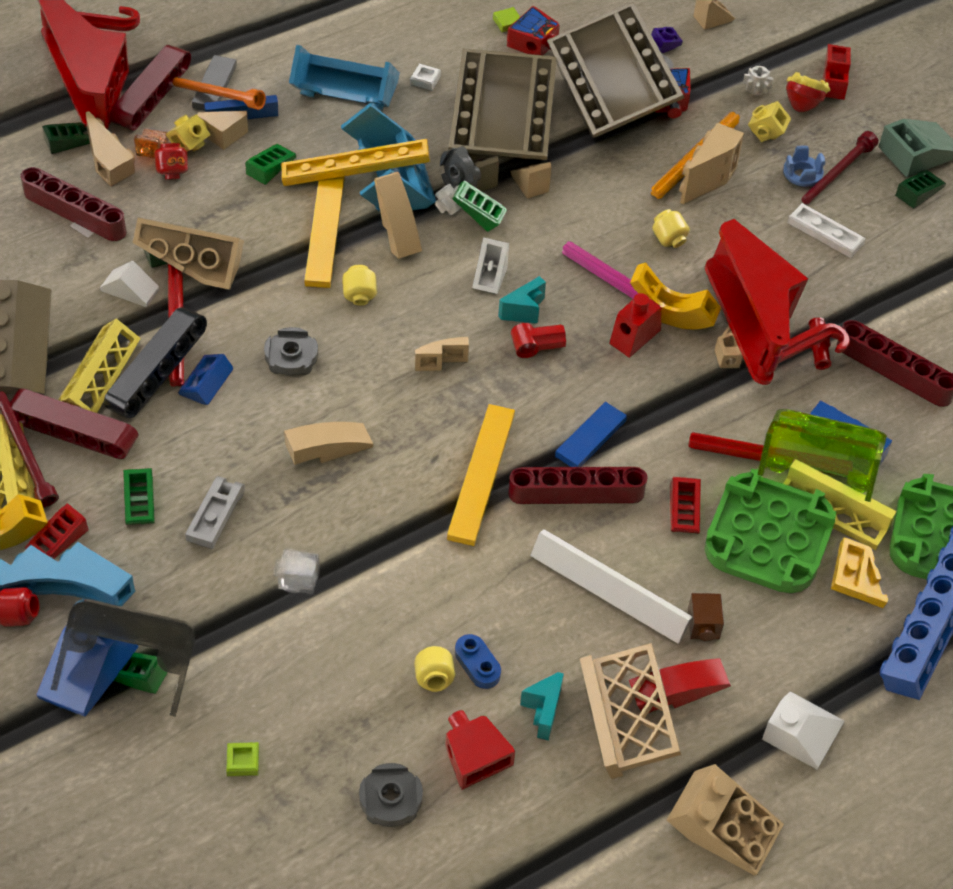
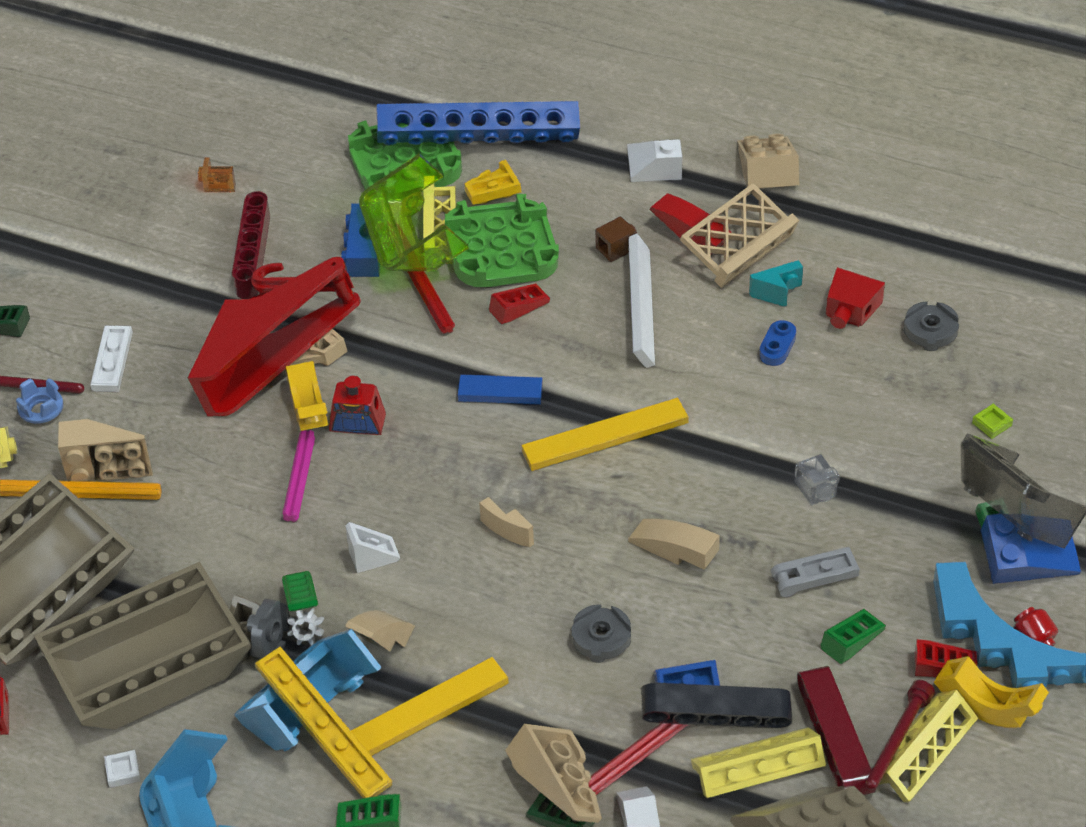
camera: 120 degrees left, 5 degrees down
light yellow head [342,265,377,306] -> none
light yellow head [414,646,455,692] -> none
teal slope [498,276,546,324] -> none
dark red beam [508,467,648,504] -> none
tan slope [511,162,552,199] -> none
red piece [511,323,566,358] -> none
light yellow head [652,209,690,248] -> none

